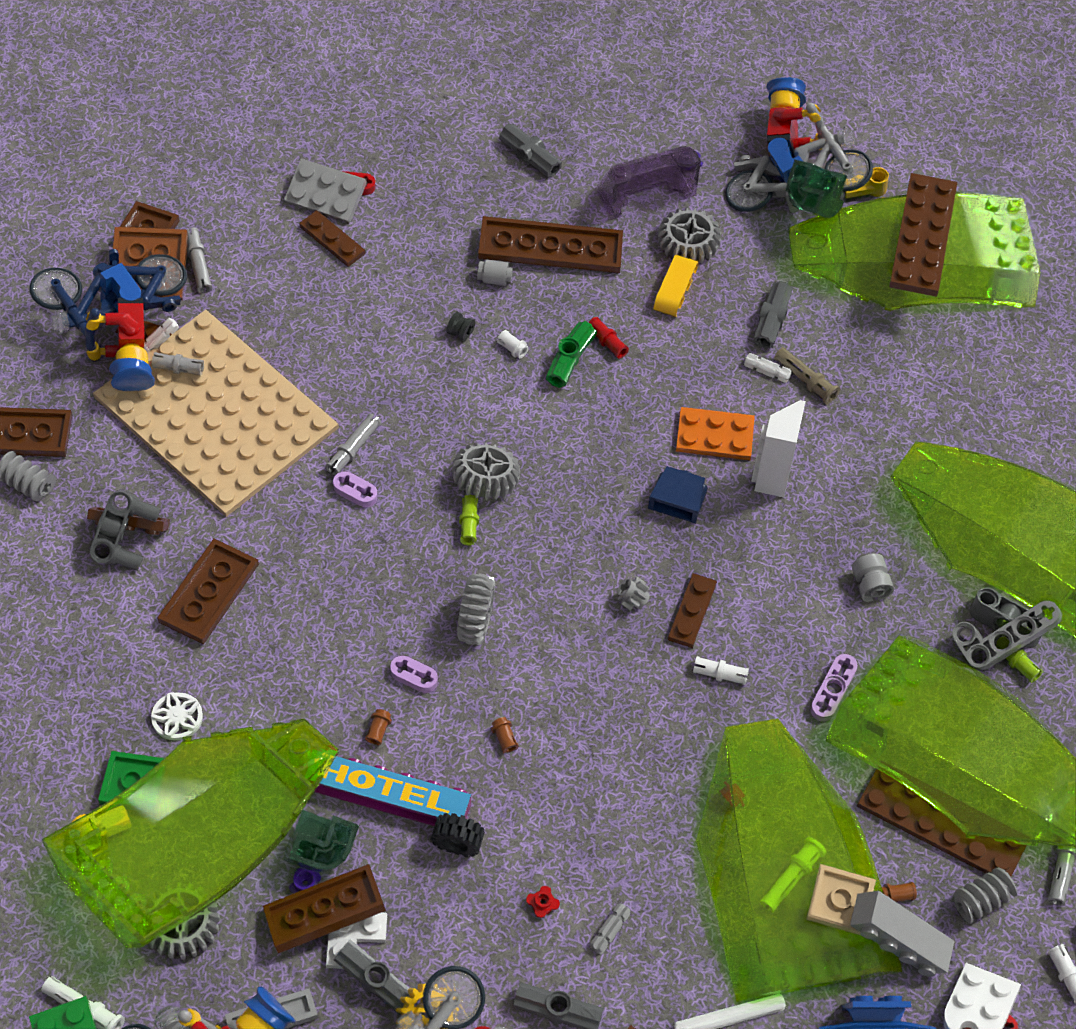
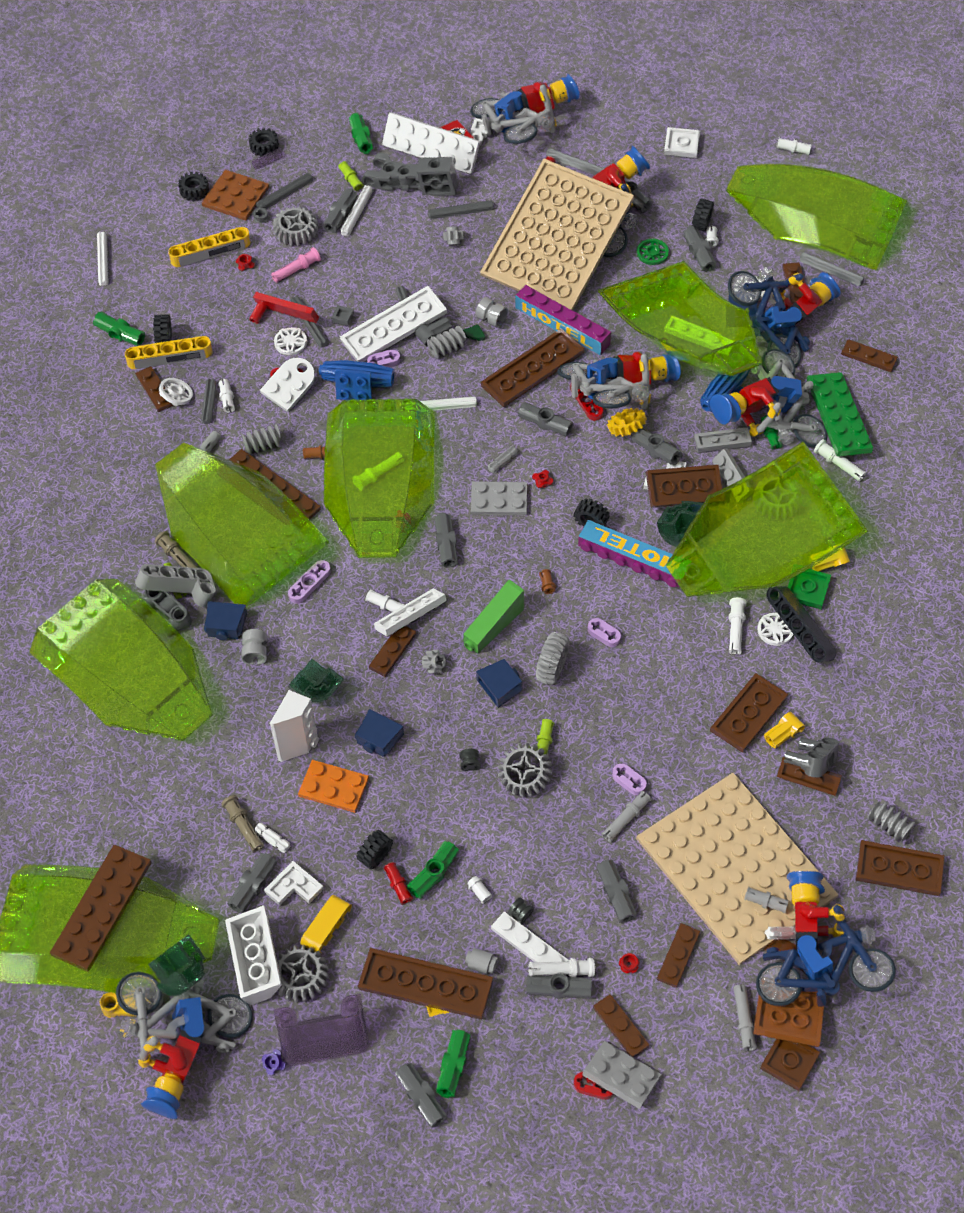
camera: 165 degrees left, 0 degrees up
dark orange pin [365,709,392,745] -> none
tan tile [806,864,876,935] -> none
light grey brick [850,891,954,977] -> none
none -> dark tan pin [155,531,198,568]
none -> dark blue torso [204,601,247,640]
none -> white slope [225,906,282,1005]
none -> white plate [264,861,324,906]
none -> clear green brick [288,659,344,704]
none -> black tyre [356,829,393,870]
none -> white plate [374,588,446,636]
none -> dark grey piece [435,513,458,568]
none -> green piece [436,1029,471,1098]
none -> pearl dark grey wheel [459,748,481,772]
none -> bright green slope [463,579,524,654]
none -> light grey plate [471,481,527,516]
none -> dark blue torso [476,659,523,708]
none -> white plate [491,912,568,976]
none -> dark grey piece [526,973,592,999]
none -> white pin [528,958,595,977]
none -> dark grey piece [596,860,637,923]
none -> red plate [619,953,640,974]
none -> reddish brown plate [657,923,700,988]
none -> light grey plate [712,449,753,502]
none -> white pin [728,597,747,654]
none -> yellow piece [764,712,805,749]
none -> black beam [766,586,836,663]

